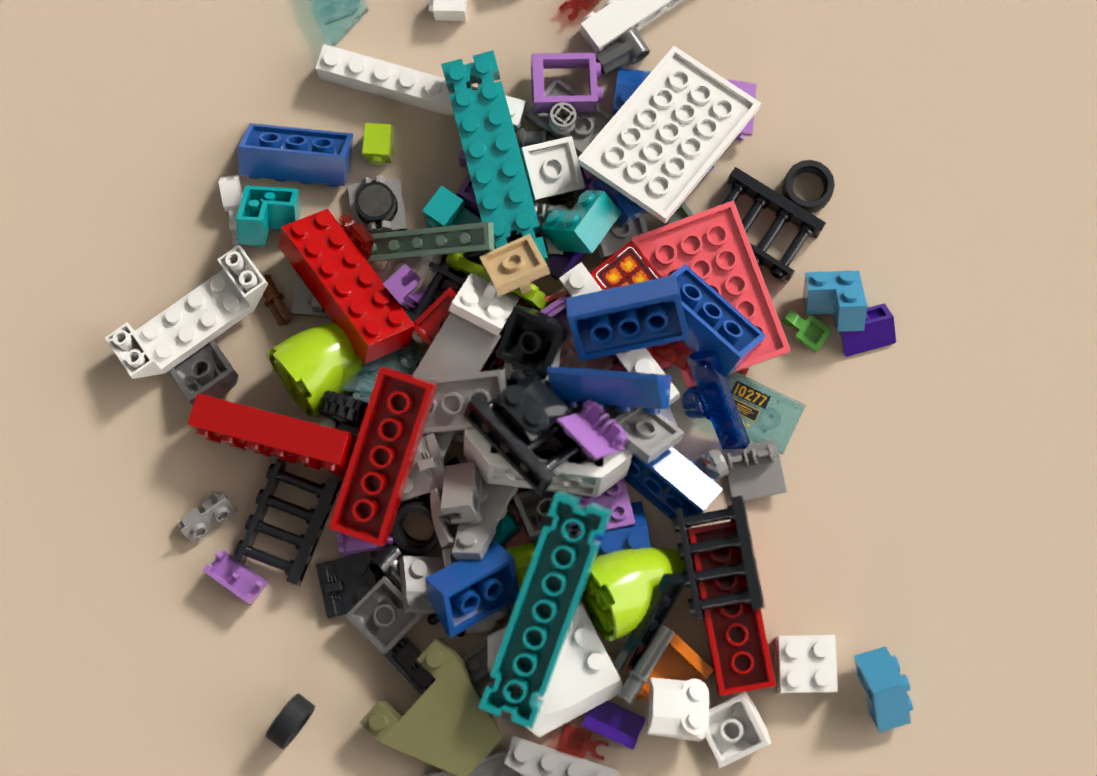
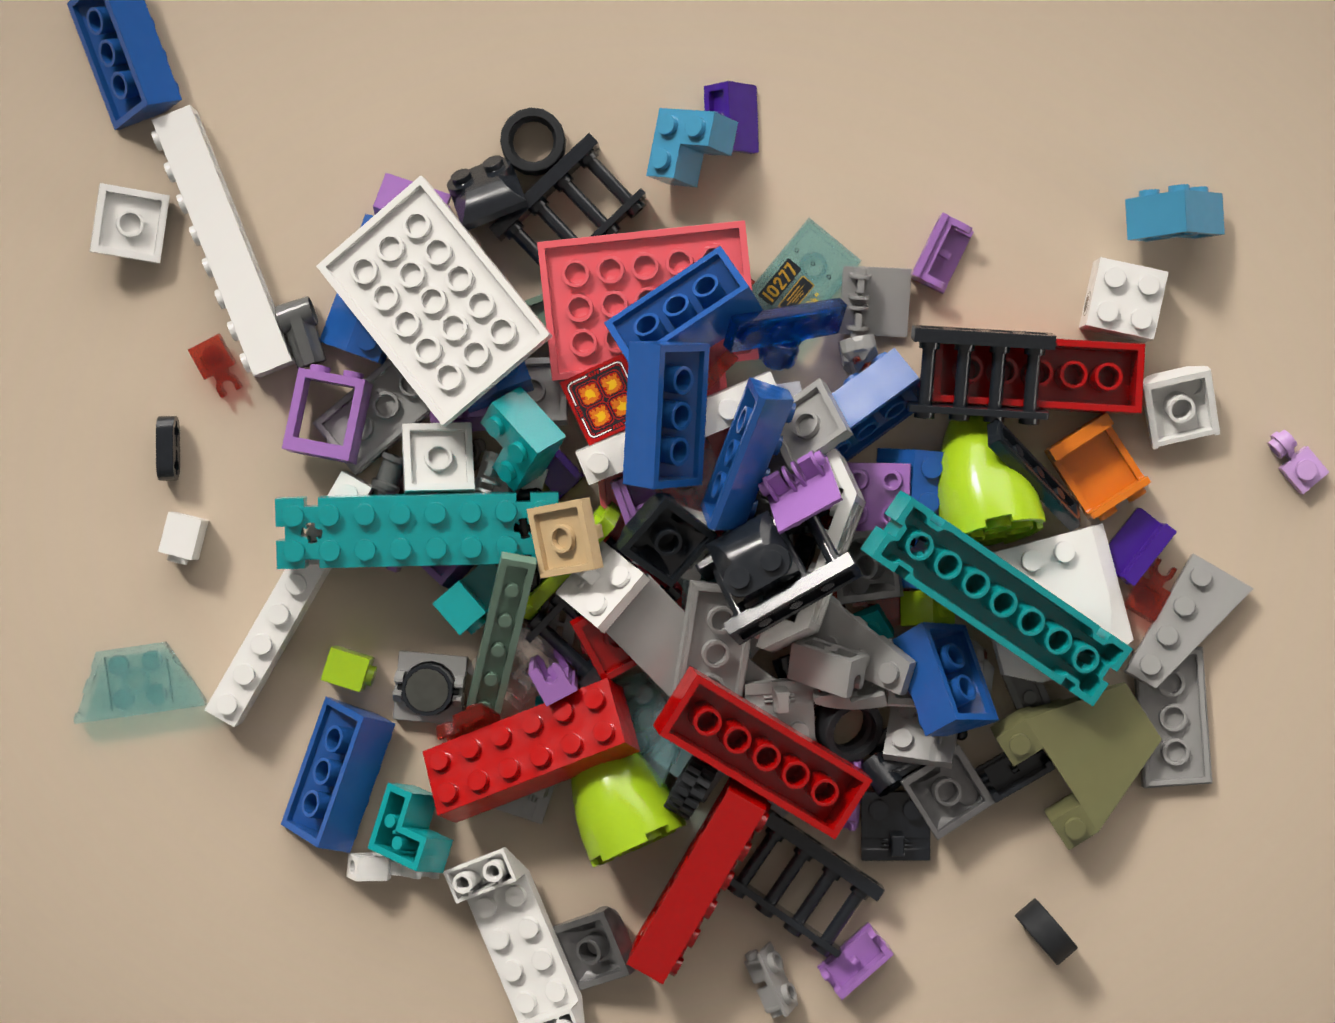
camera: 80 degrees left, 10 degrees up
reddish brown axle [263,274,293,326] -> none
light grey wheel [549,102,576,137] -> none
dark grey axle [617,626,674,705] -> none
white slope [647,678,709,742] -> none
bright green plate [782,310,832,353] -> none
none -> black slope [447,155,528,231]
none -> medium lavender hinge [911,212,974,294]

